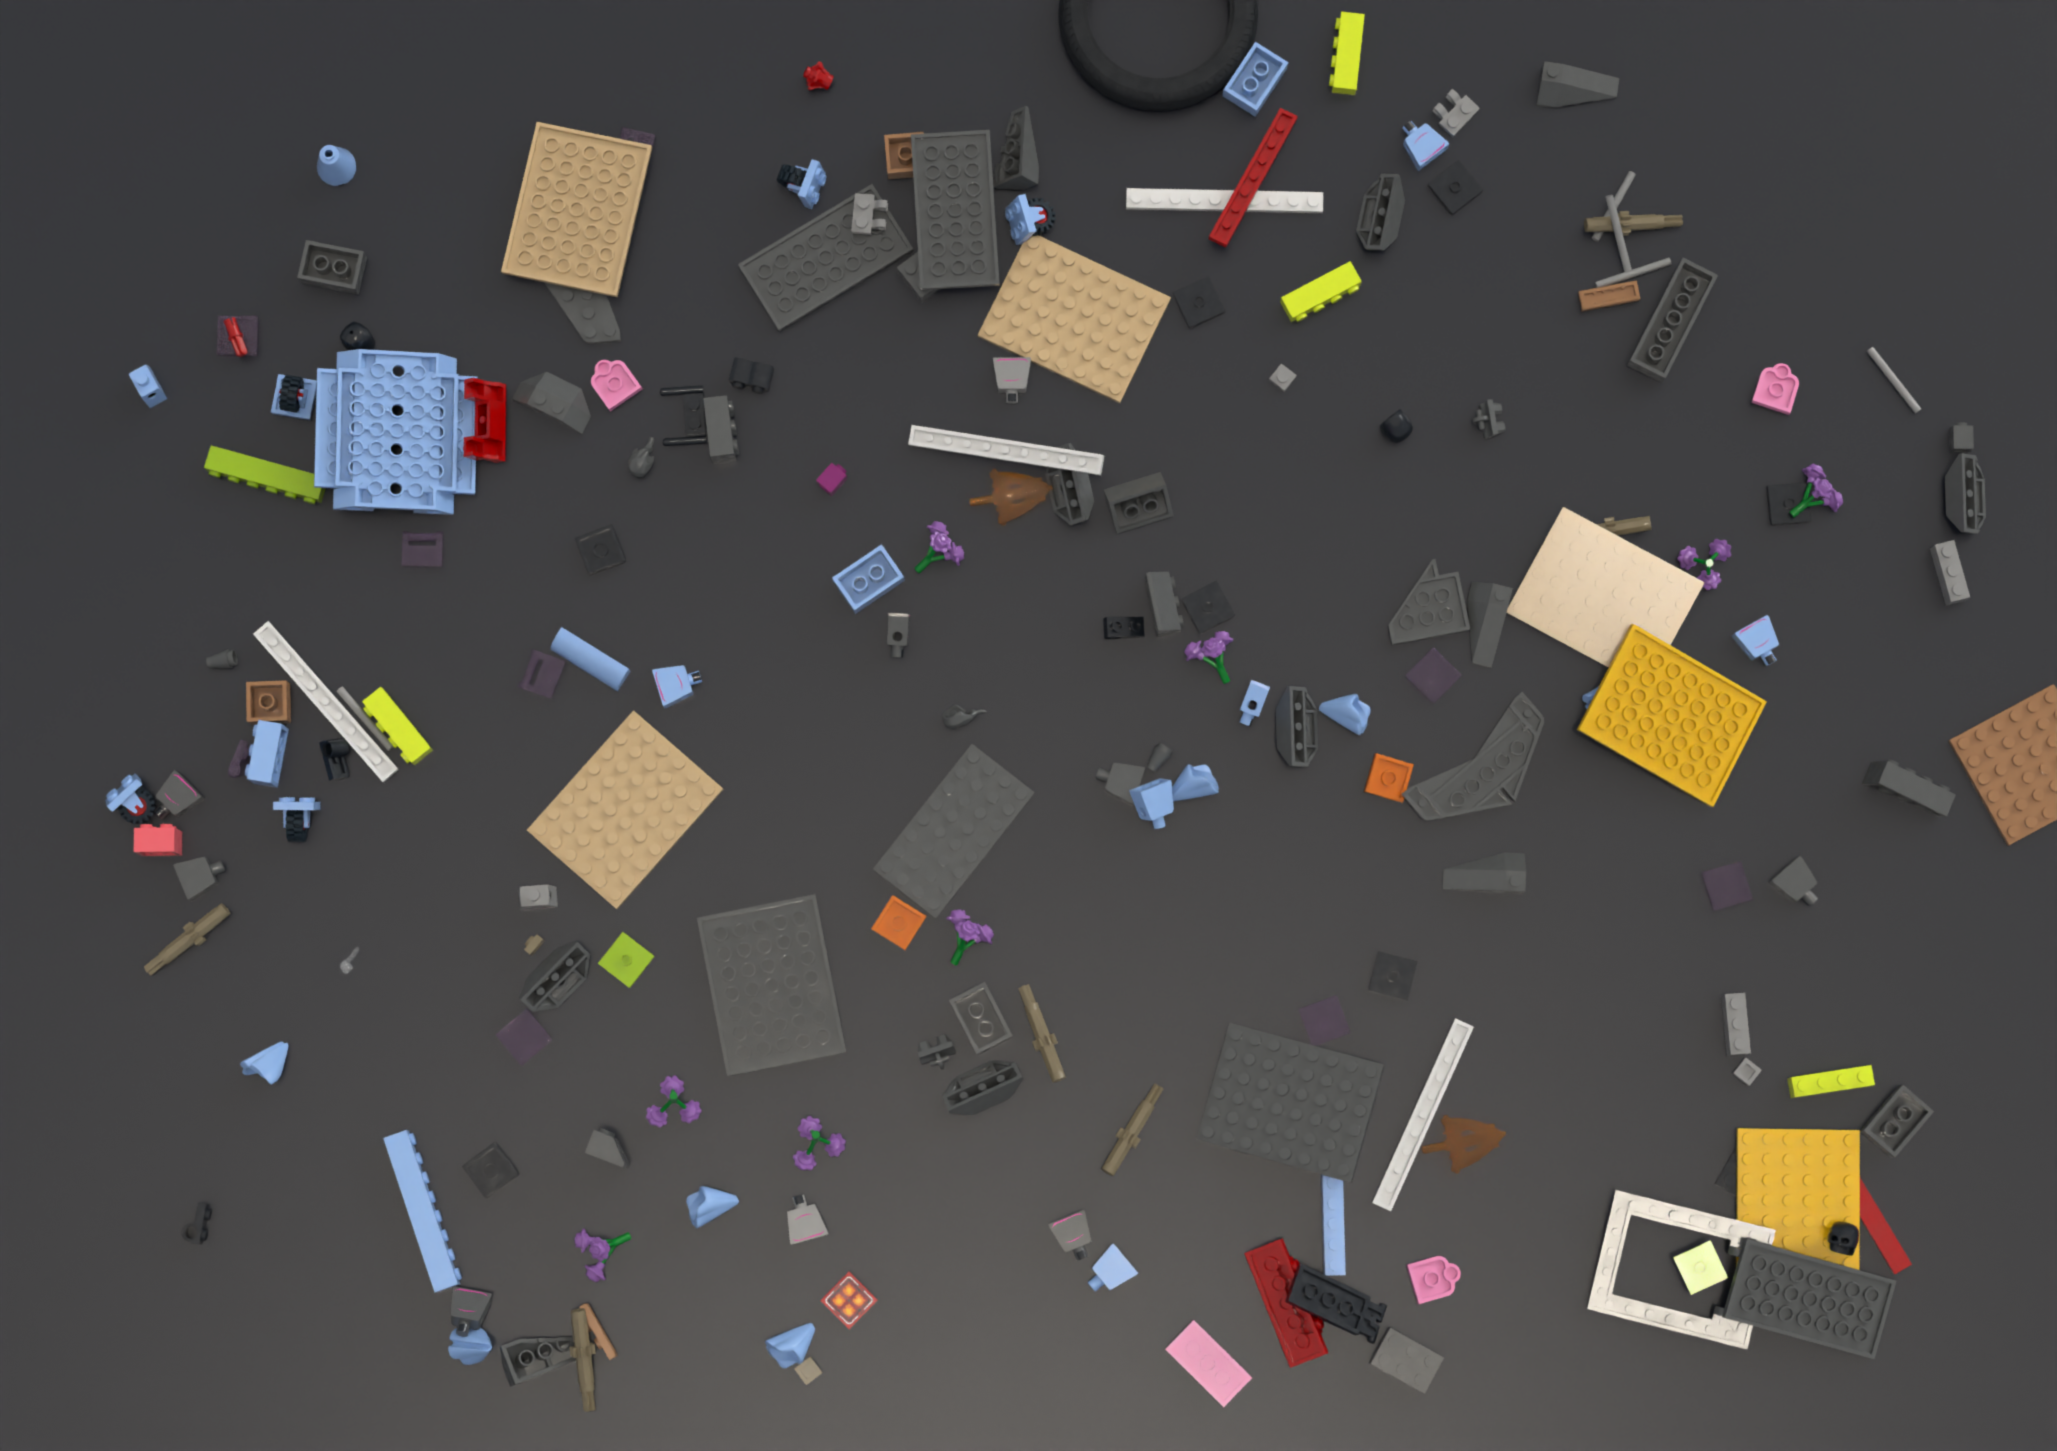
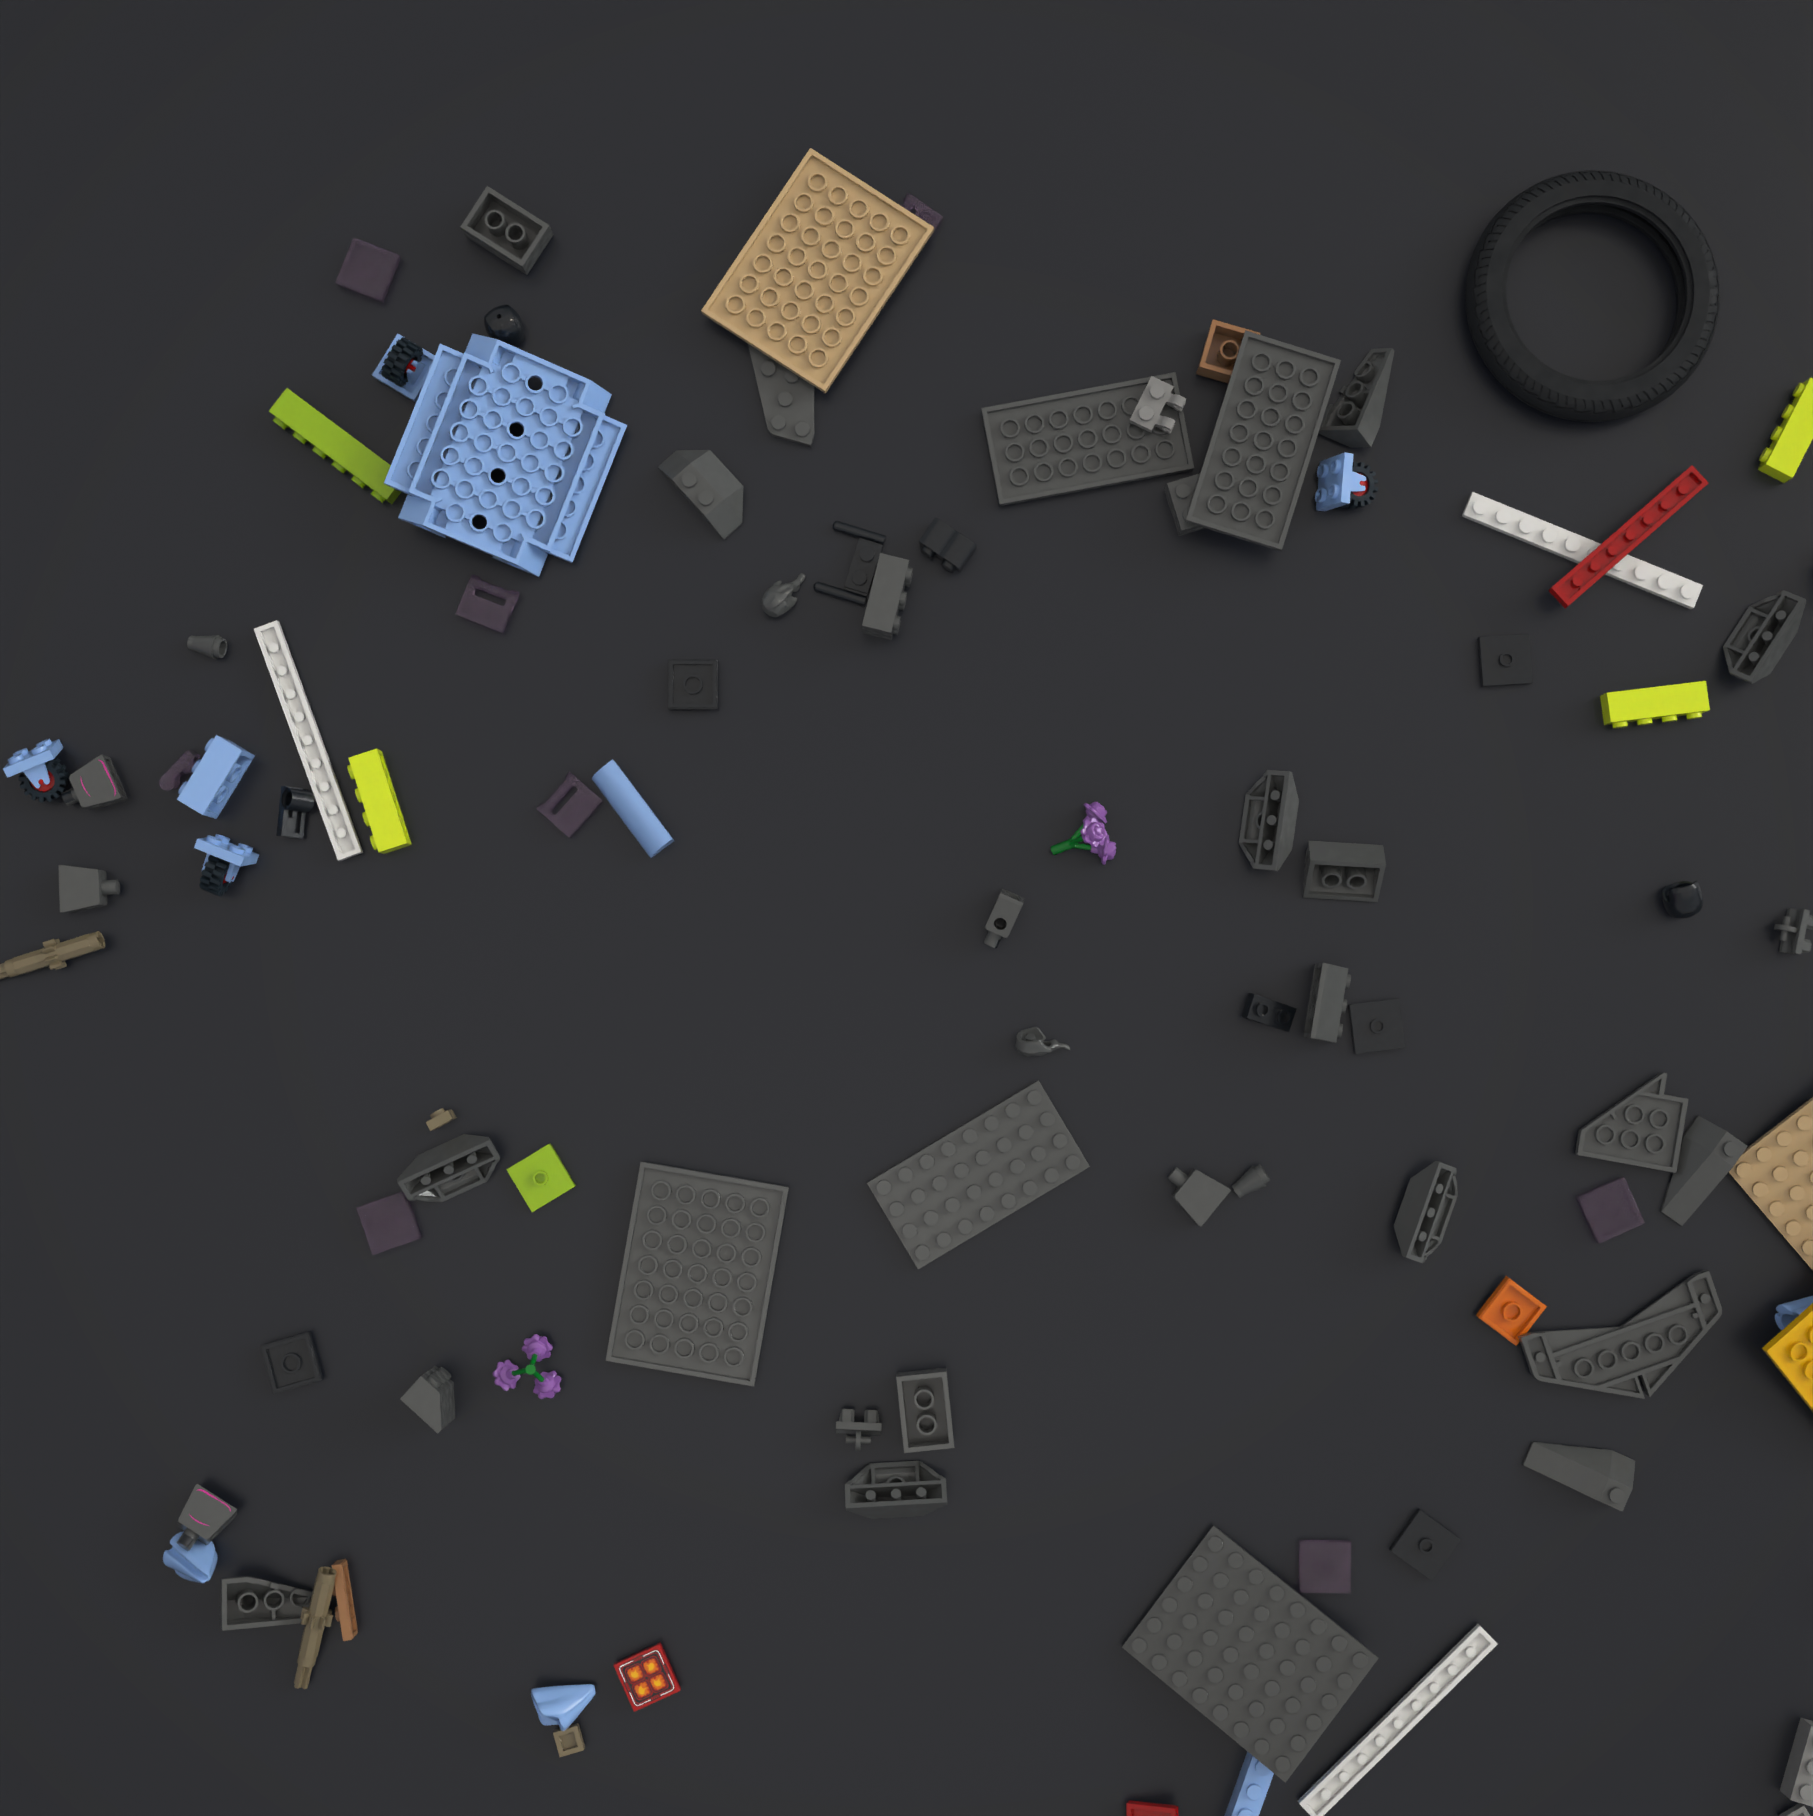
camera: 25 degrees right, 5 degrees up
light blue torso [129,365,167,408] -> none
coral brick [134,824,182,856] -> none
red axle [224,317,247,357] -> none
light blue hat [240,1041,289,1085] -> none
medium nougat brick [246,680,291,725] -> none
light blue cone [317,145,356,186] -> none
light grey bar [336,686,393,751] -> none
clear hand [340,946,360,974] -> none
light blue brick [383,1130,462,1293] -> none
red bracket [463,378,506,463] -> none
light grey torso [518,885,558,910] -> none
tan plate [527,710,724,909] -> none
medium lavender plant [575,1229,631,1282] -> none
bright pink plate [591,360,643,411] -> none
light blue torso [652,665,702,708] -> none
light blue hat [686,1186,739,1228] -> none
light blue plate [776,159,827,209] -> none
light grey torso [787,1194,829,1245] -> none
medium lavender plant [793,1116,846,1170] -> none
red rock [803,61,833,91] -> none
magenta brick [816,463,847,497] -> none
light blue brick [832,544,905,614] -> none
orange plate [871,895,927,950] -> none
white plate [908,425,1104,476] -> none
medium lavender plant [947,909,994,965] -> none
clear orange bar [969,468,1053,526] -> none
tan plate [978,235,1171,403] -> none
light grey torso [993,357,1031,404] -> none
dark tan piece [1018,984,1066,1083] -> none
torso [1048,1210,1092,1261] -> none
light blue torso [1087,1243,1138,1292] -> none
dark tan piece [1101,1083,1163,1176] -> none
light blue torso [1129,778,1174,829] -> none
light blue hat [1172,764,1219,801] -> none
medium lavender plant [1184,631,1233,684] -> none
light blue brick [1223,42,1288,117] -> none
light blue torso [1240,680,1270,727] -> none
light grey plate [1269,364,1297,392] -> none
light blue hat [1319,694,1371,735] -> none
clear orange bar [1421,1115,1506,1174] -> none

